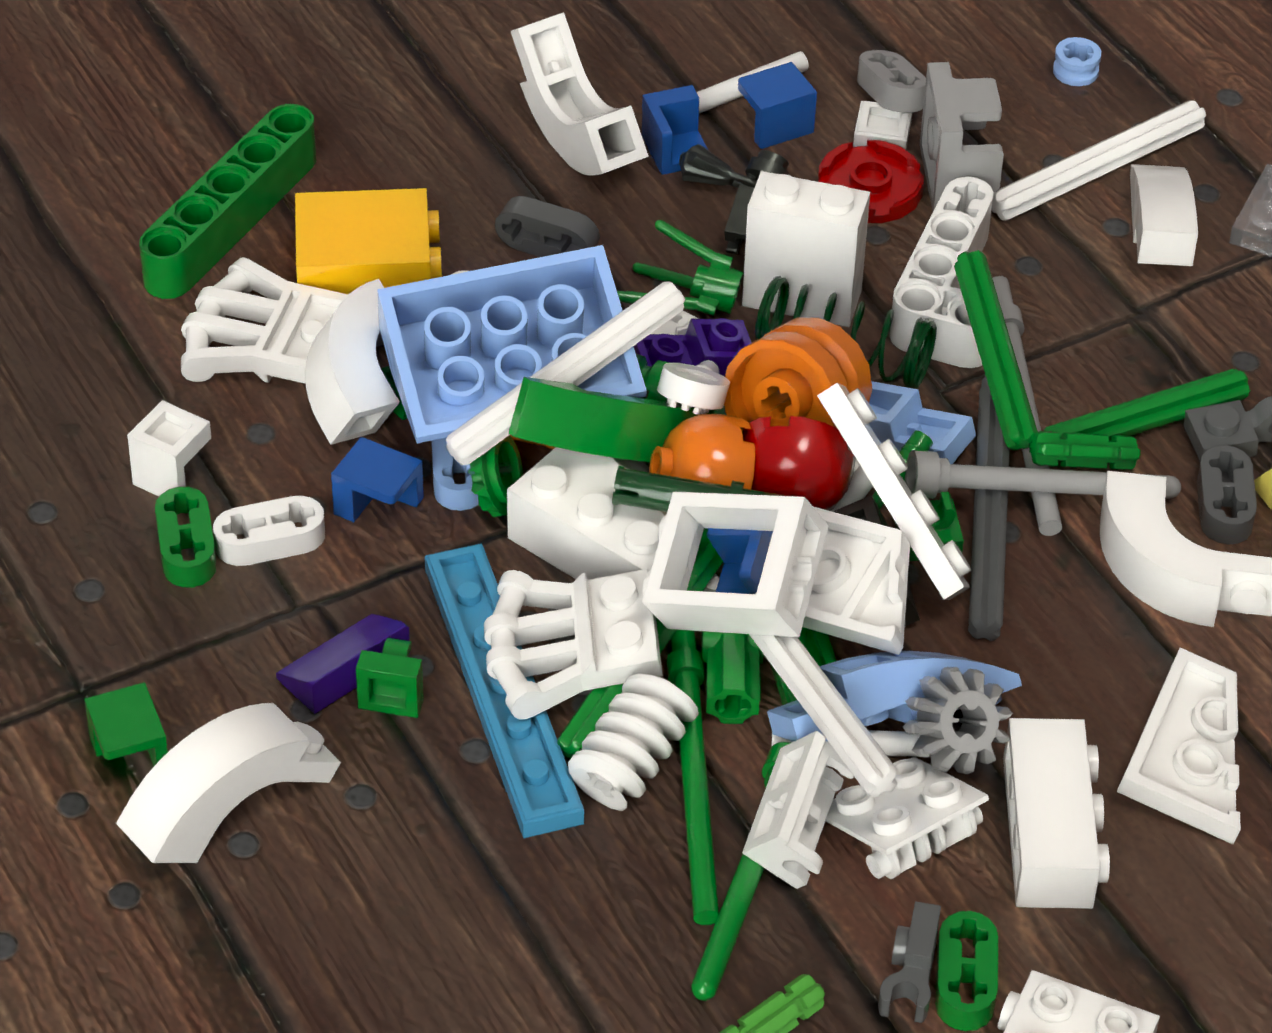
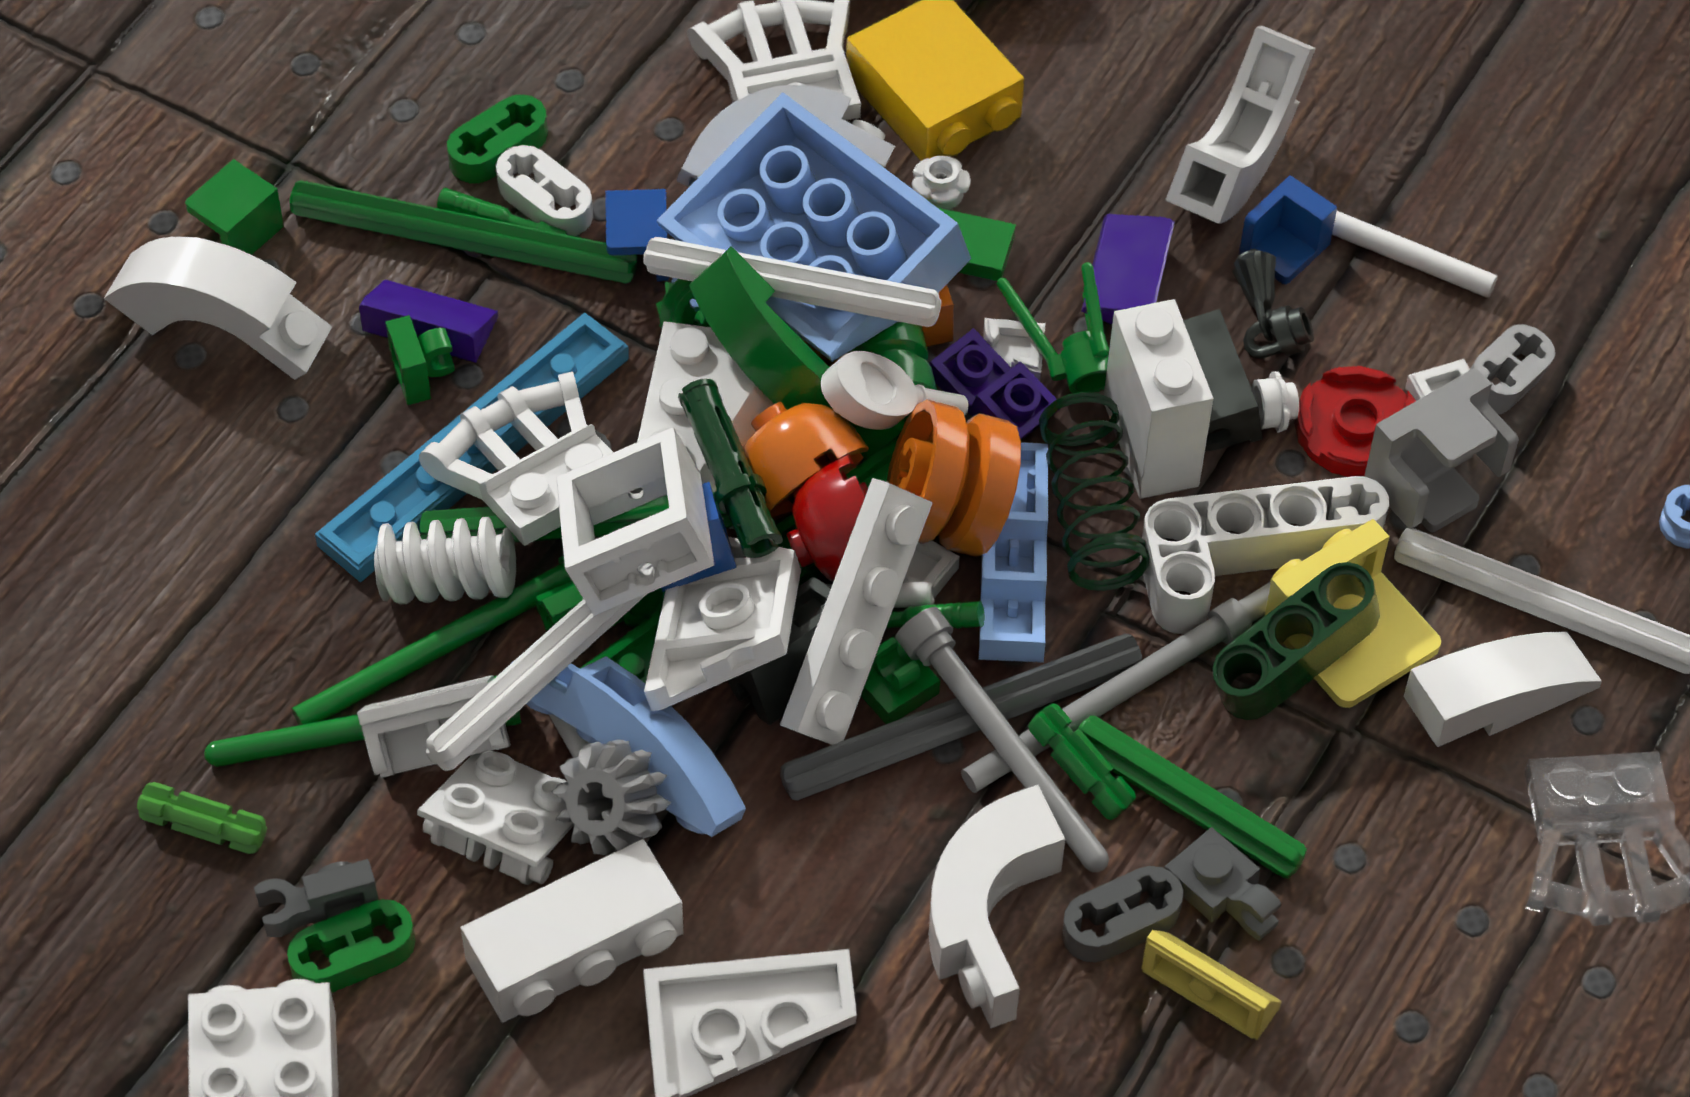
camera: 60 degrees right, 10 degrees up
white panel [127,400,211,496] -> none
dark grey beam [495,196,600,257] -> none
blue panel [738,62,817,149] -> none
green axle [954,250,1038,450] -> none
none -> green axle [289,180,638,284]
none -> green piece [437,187,567,235]
none -> dark purple slope [1081,214,1175,324]
none -> dark green beam [1213,562,1380,720]
none -> light yellow bracket [1265,519,1441,708]

